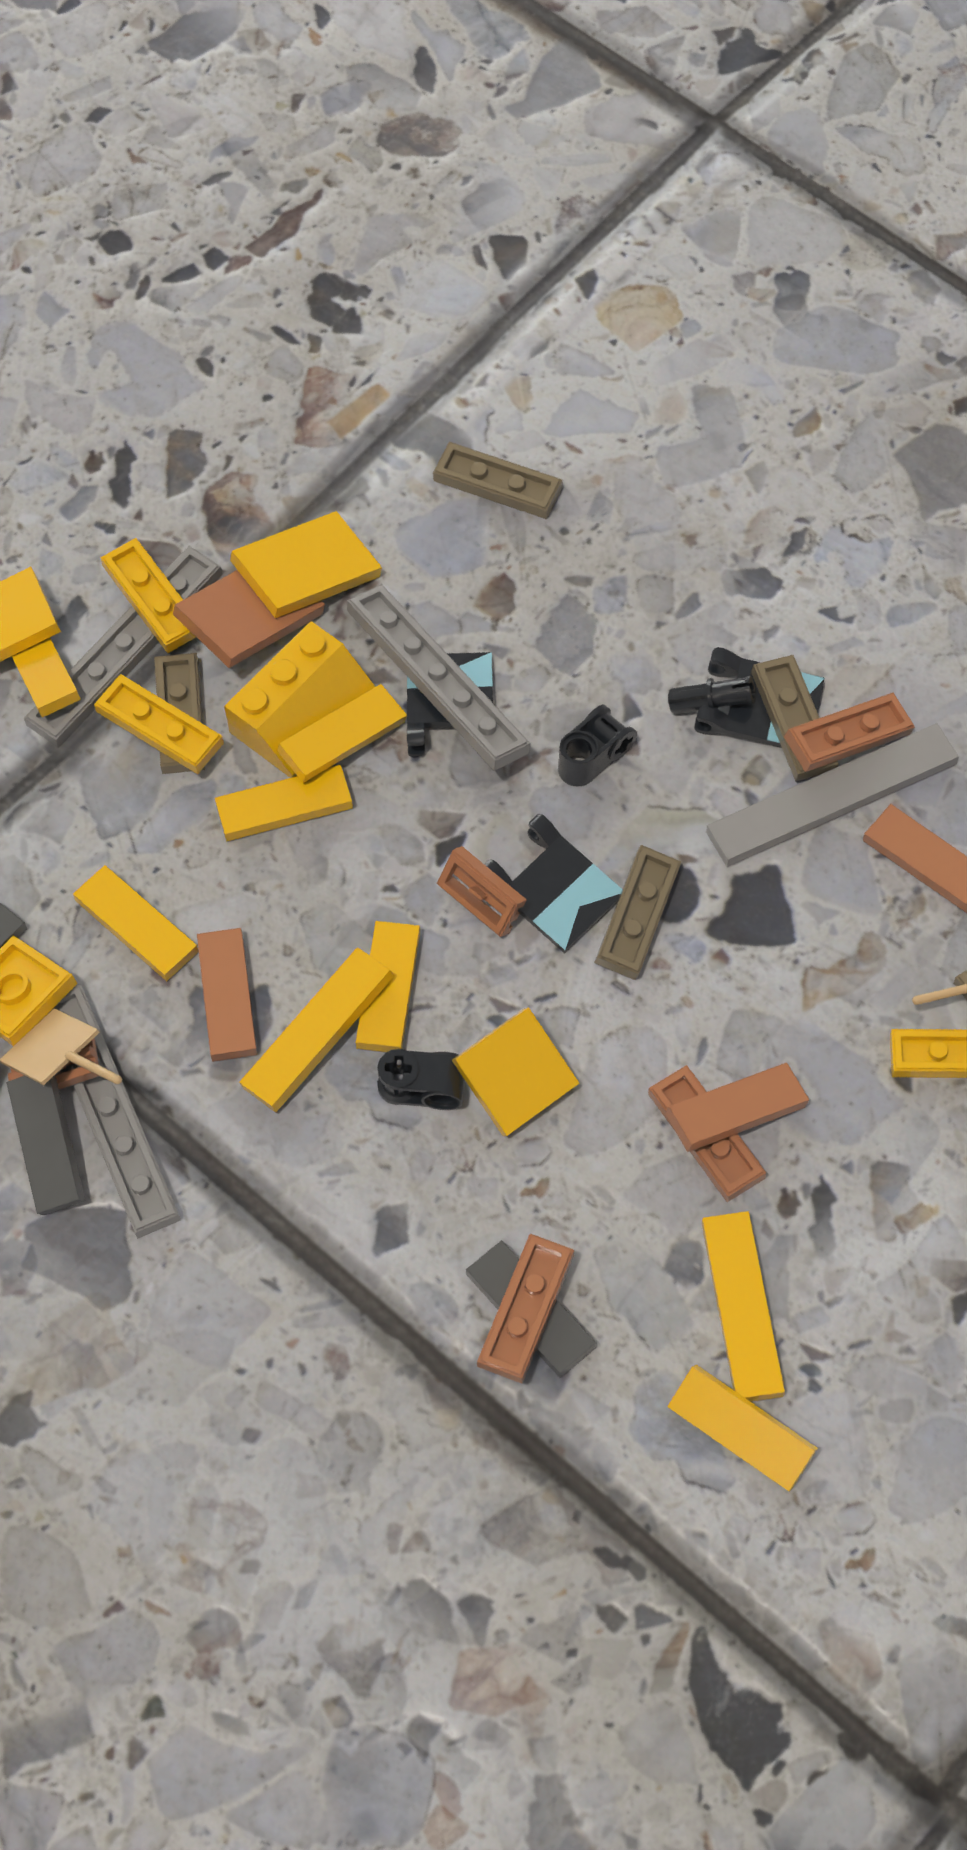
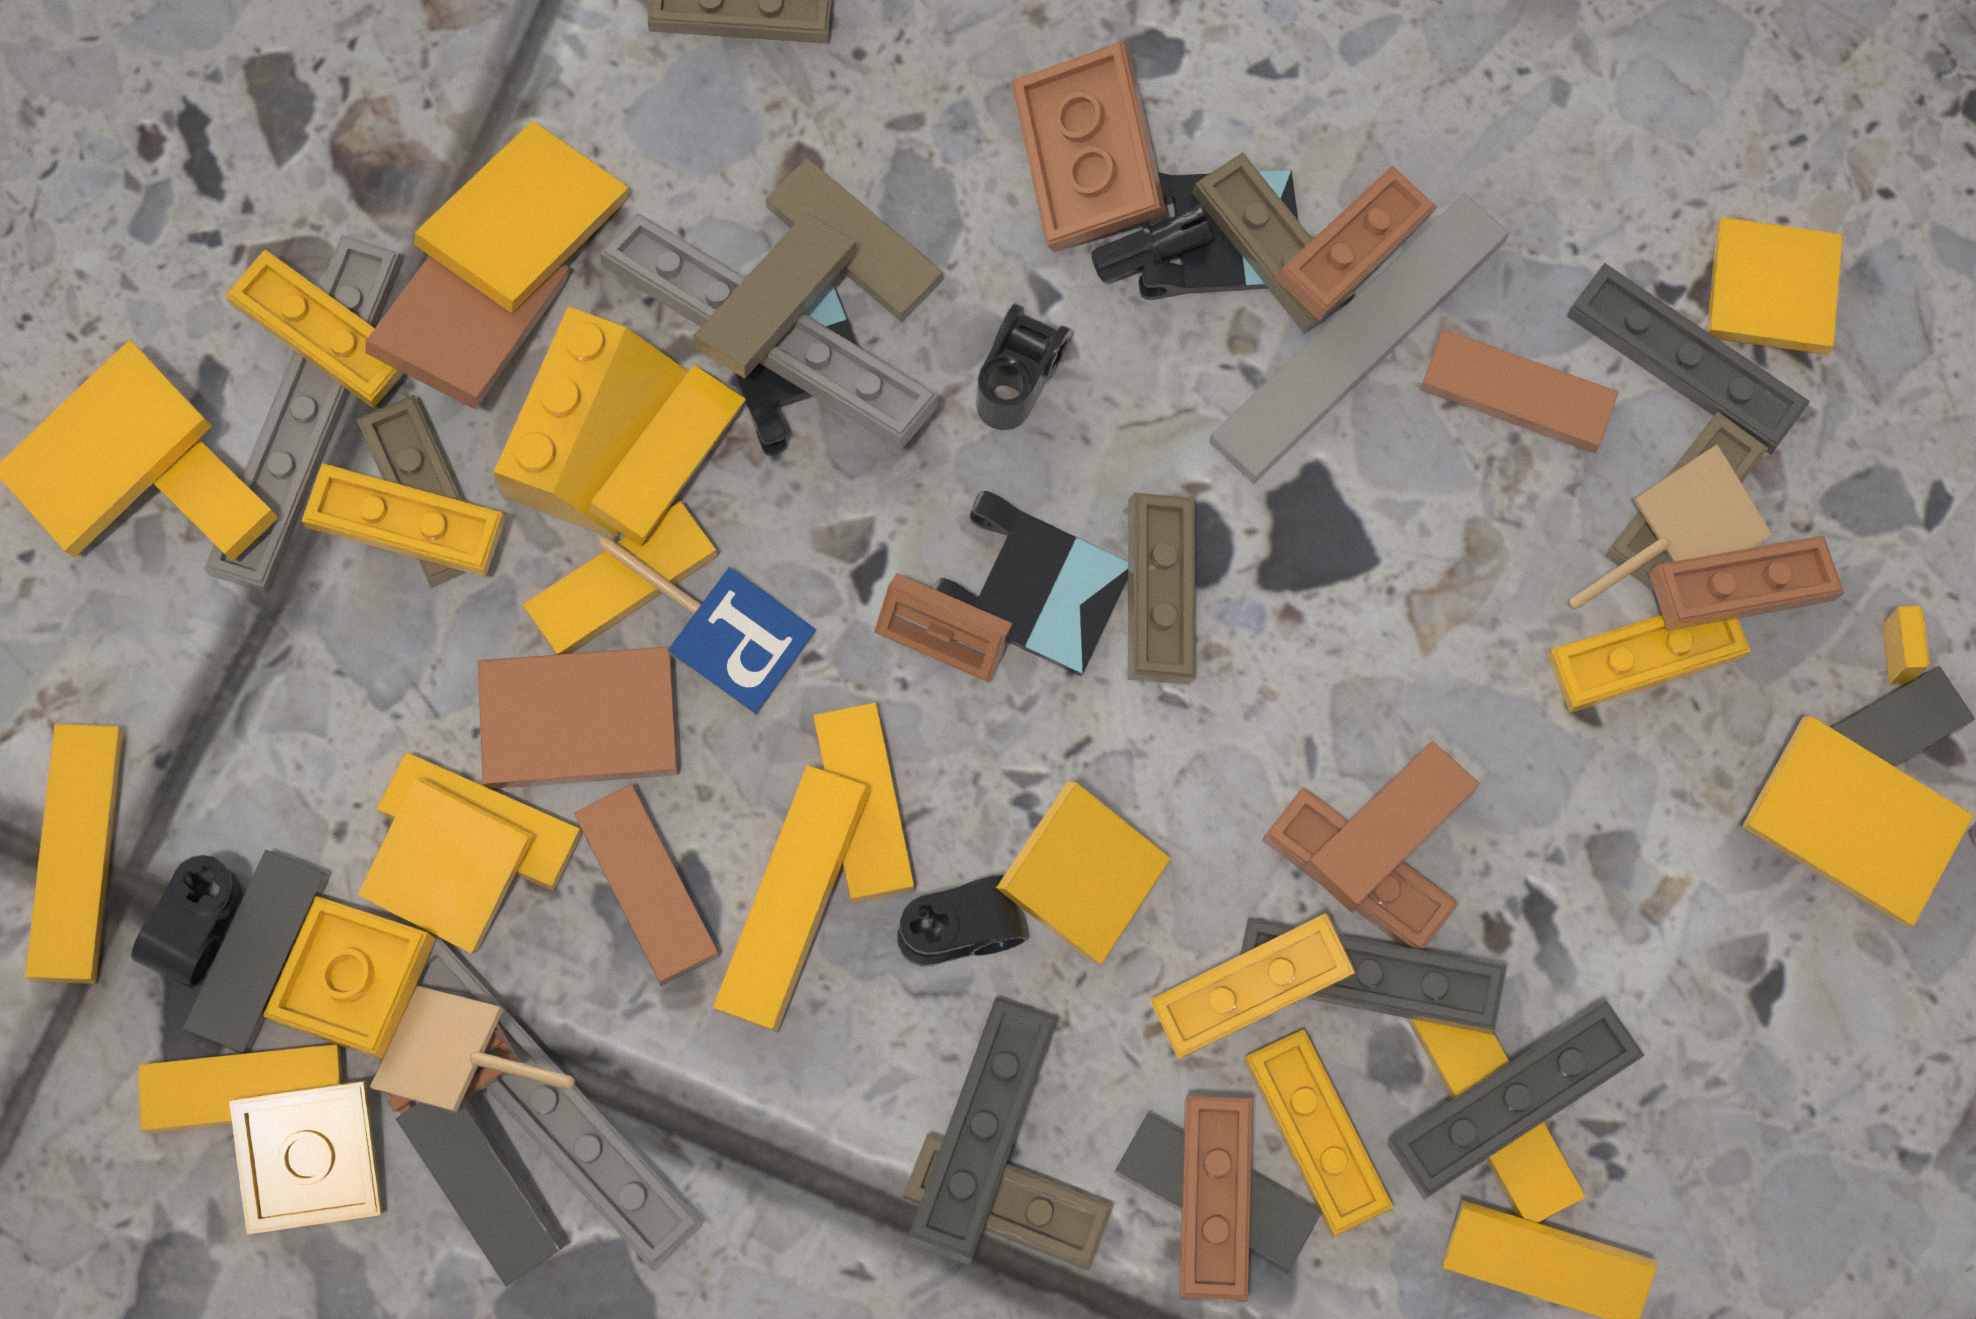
camera: 25 degrees left, 10 degrees up
none -> yellow tile [357,778,534,954]
none -> nougat tile [477,646,678,789]
none -> blue piece [598,537,817,715]
none -> dark tan tile [694,212,856,378]
none -> dark tan tile [766,158,943,322]
none -> dark tan tile [903,1133,1113,1271]
none -> dark grey tile [907,997,1057,1265]
none -> nougat tile [1011,41,1167,252]
none -> yellow tile [1150,913,1357,1059]
none -> dark grey tile [1240,918,1506,1035]
none -> yellow tile [1244,1029,1394,1238]
none -> dark grey tile [1387,1000,1645,1200]

